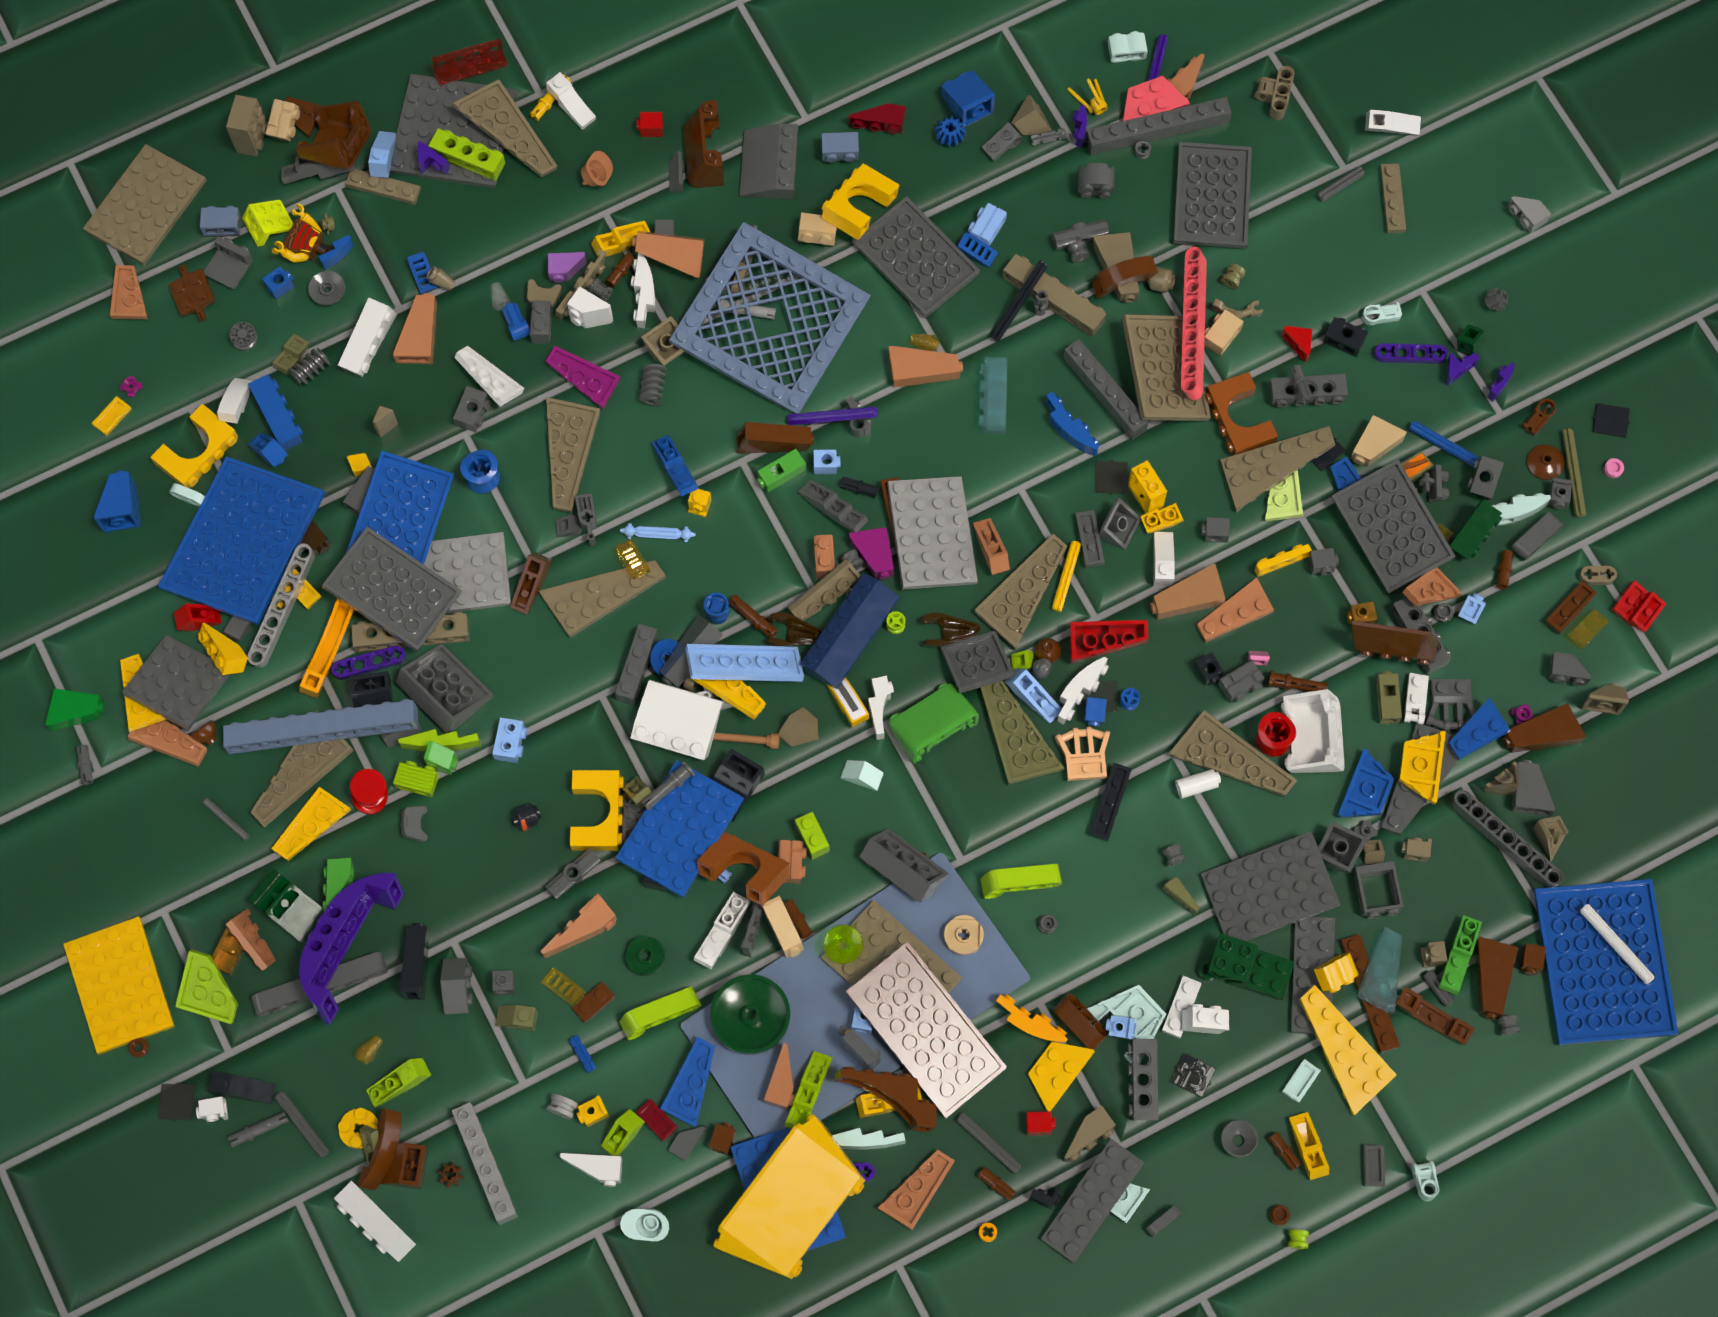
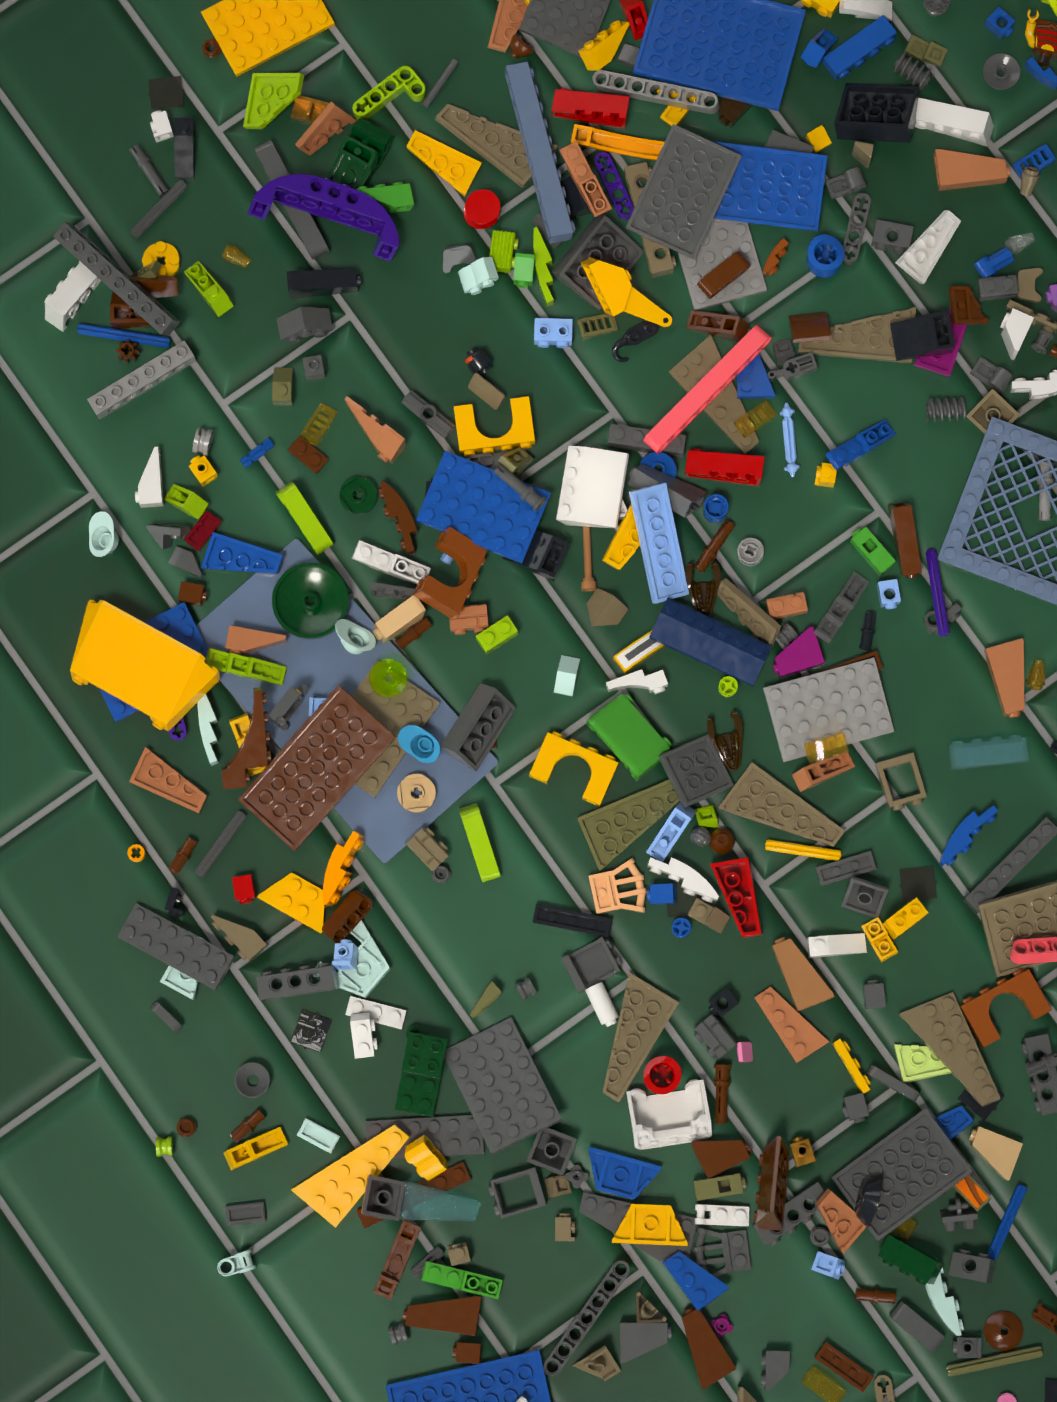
camera: 85 degrees right, 10 degrees up
none -> dark grey brick [53,222,180,336]
none -> blue axle [77,323,170,348]
none -> dark grey slope [146,523,189,549]
none -> light aqua piece [335,619,376,655]
none -> lime beam [353,66,426,120]
none -> dark grey slope [361,1175,406,1221]
none -> reddish brown slope [378,481,418,556]
none -> dark azure piece [398,725,440,763]
none -> dark tan brick [404,827,449,871]
none -> light aqua brick [458,257,499,295]
none -> dark tan slope [468,373,505,410]
none -> yellow arch [529,731,618,807]
none -> red wedge [551,88,630,129]
none -> nougat slope [559,141,612,217]
none -> dark grey panel [561,937,622,994]
none -> olive slope [577,314,618,341]
none -> yellow slope [581,257,672,362]
none -> coral beam [643,325,772,454]
none -> red wedge [684,449,764,487]
none -> dark tan slope [687,898,730,934]
none -> reddish brown slope [690,1140,752,1179]
none -> reddish brown beam [697,251,751,299]
none -> blue wing [736,343,775,399]
none -> light grey wheel [737,538,764,567]
none -> dark orange slope [763,238,789,278]
none -> reddish brown slope [788,312,831,343]
none -> clear yellow slope [804,733,849,763]
none -> dark grey plate [825,167,867,200]
none -> black slope [834,83,920,143]
none -> dark grey beam [843,193,871,265]
none -> black piece [855,1173,883,1227]
none -> dark grey beam [866,1065,920,1102]
none -> dark tan window [875,753,927,811]
none -> black slope [890,311,955,361]
none -> reddish brown wing [948,286,989,325]
none -> dark grey plate [970,357,1013,394]

